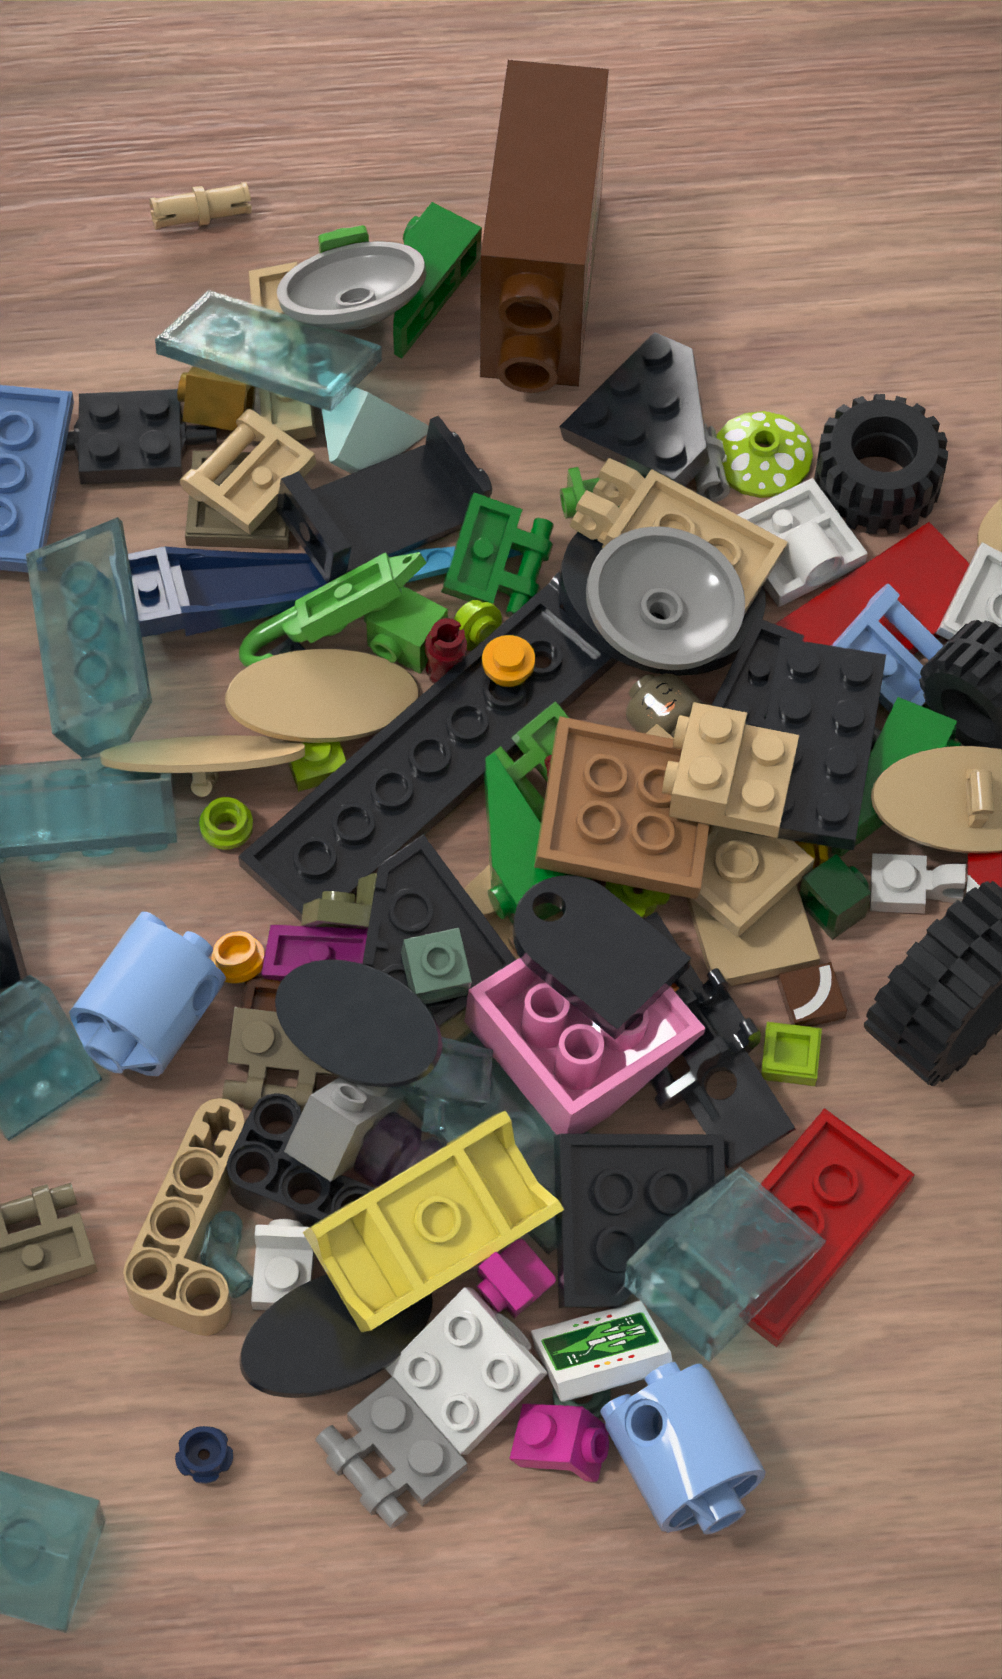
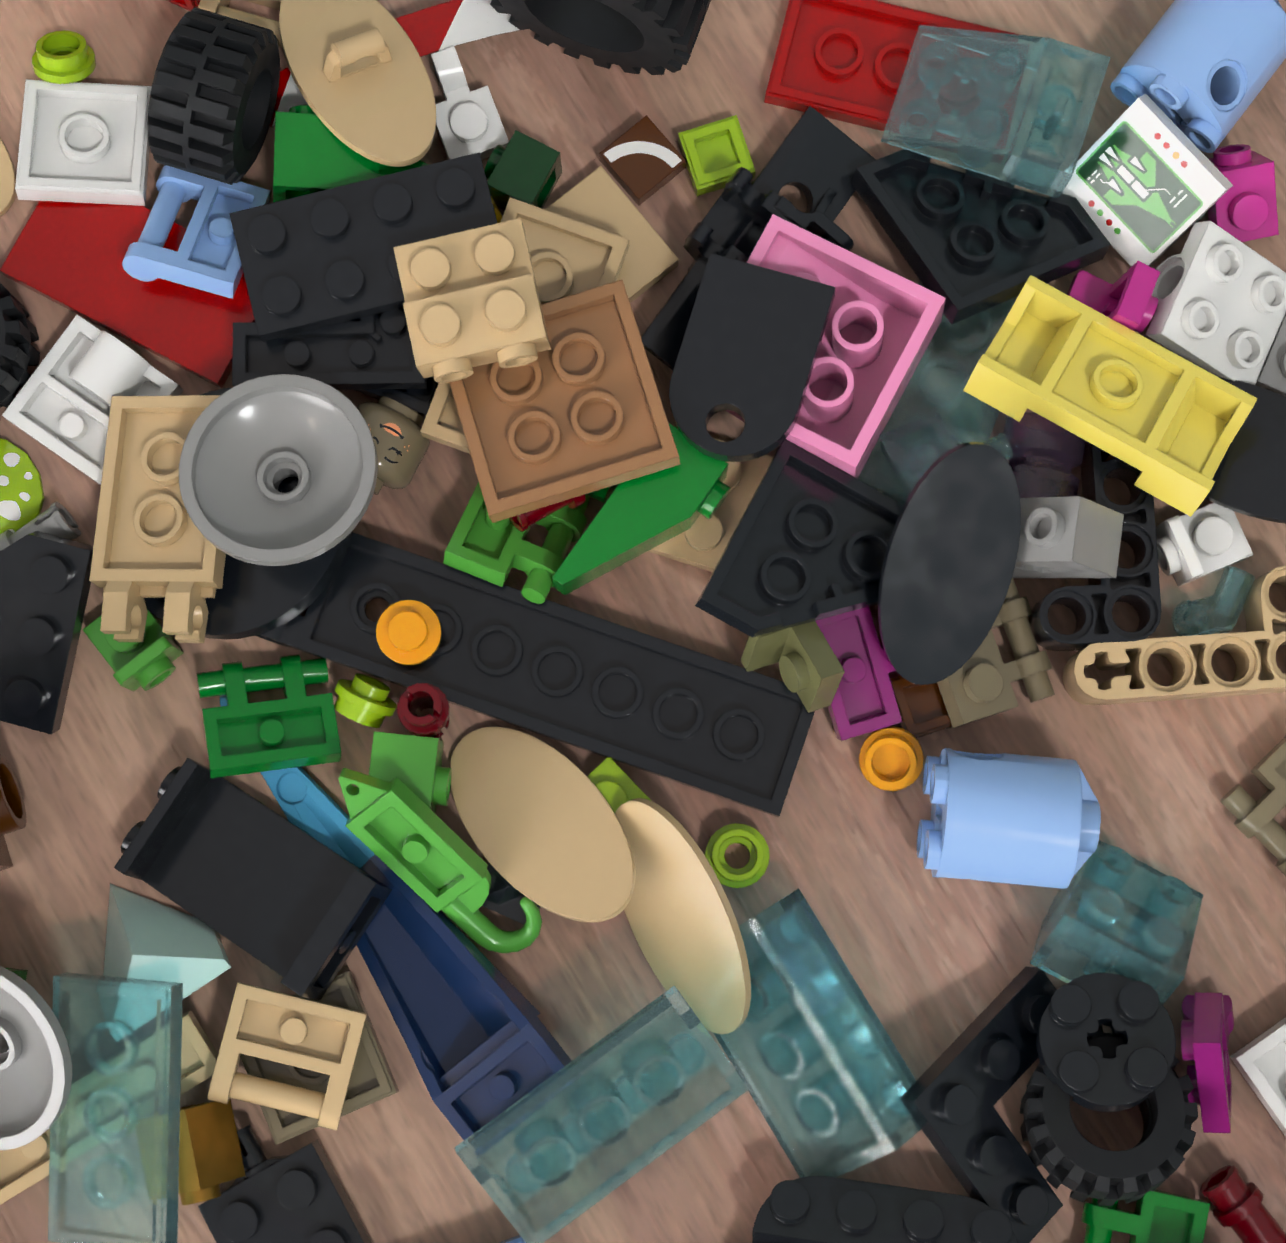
camera: 115 degrees left, 20 degrees up
sand green brick [401,928,472,1004] -> none

